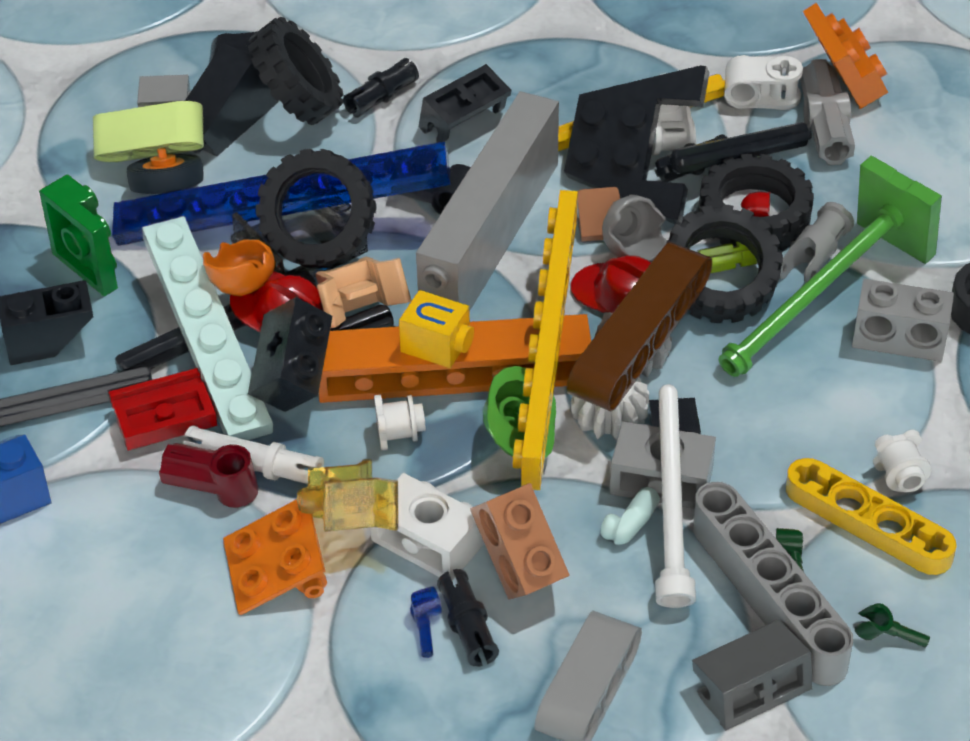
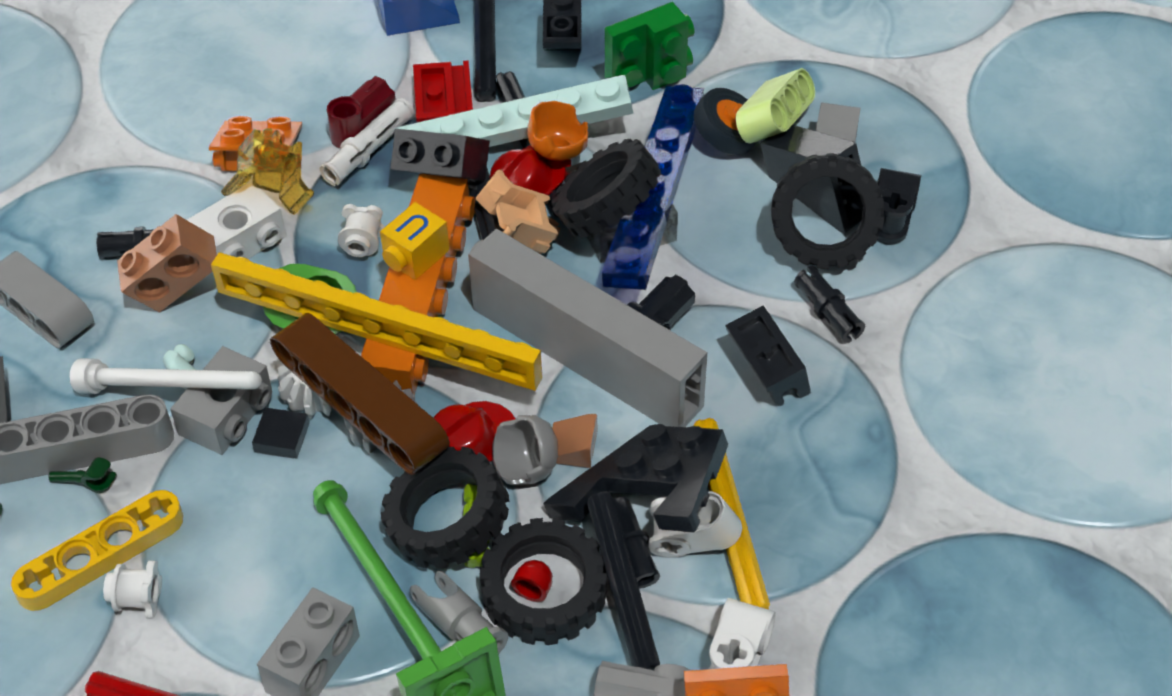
camera: 105 degrees right, 5 degrees up
clear blue hand [410,586,442,658] -> none

